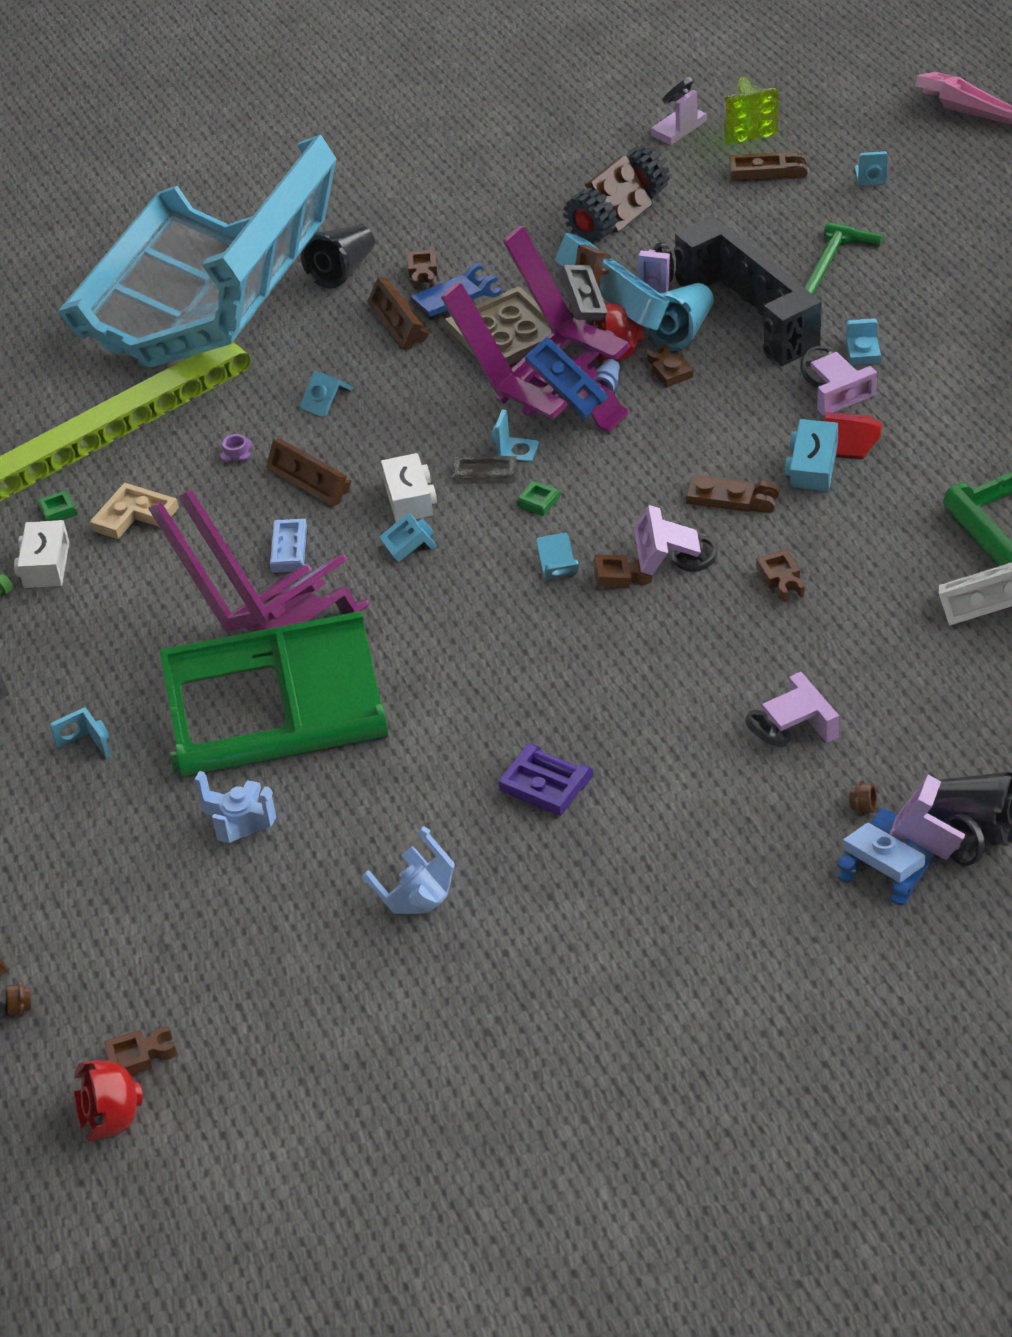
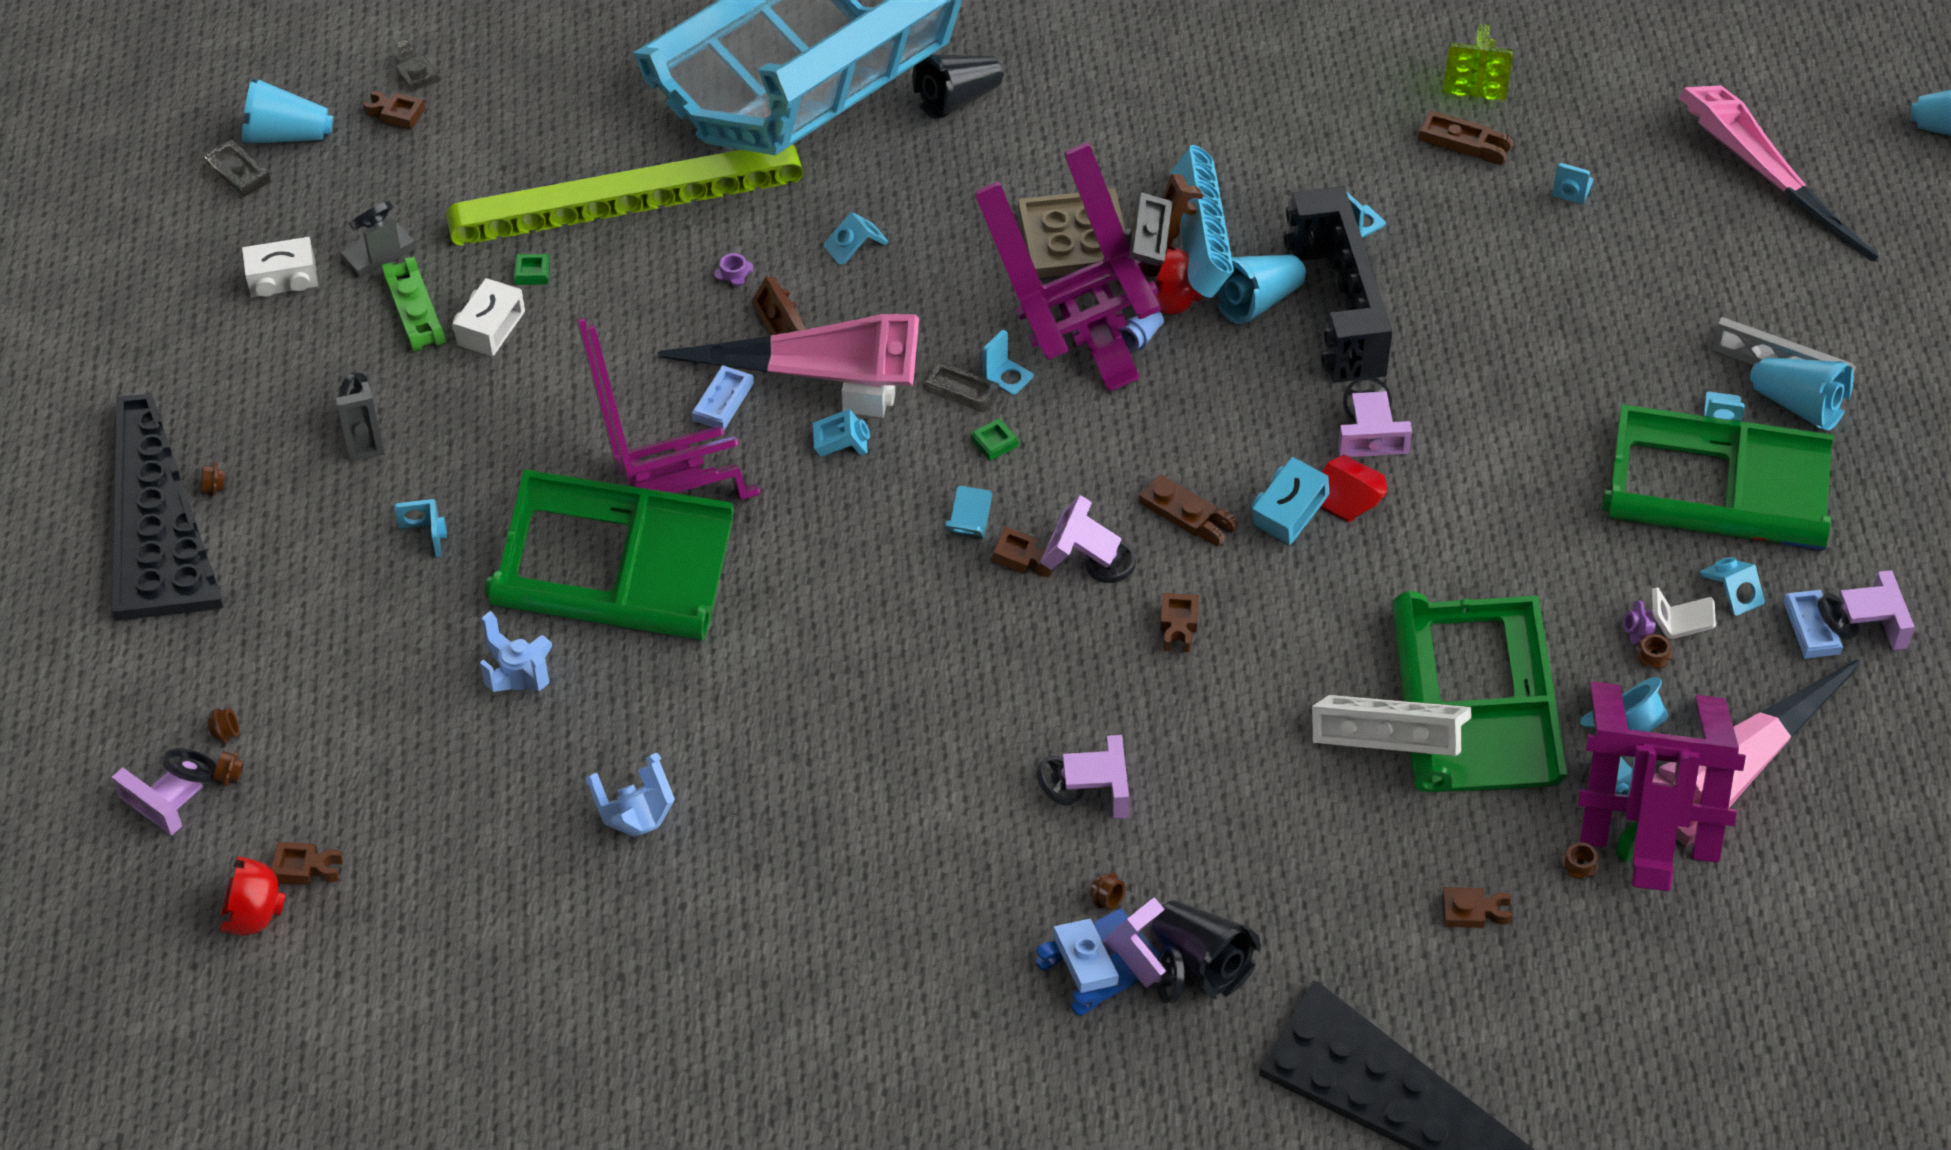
camera: 20 degrees right, 5 degrees up
tan plate [90,483,179,539] -> none
reddish brown plate [367,277,430,349] -> none
reddish brown plate [407,249,438,290] -> none
blue flag [411,263,502,317] -> none
dark purple plate [498,743,593,816] -> none
blue plate [525,337,608,419] -> none
plate [563,145,670,244] -> none
lavender piece [638,242,674,293] -> none
reddish brown plate [647,344,693,387] -> none
lavender piece [651,76,707,145] -> none
green bar [804,222,883,295] -> none
medium azure bracket [846,318,881,365] -> none
none -> bright pink plate [658,314,919,387]

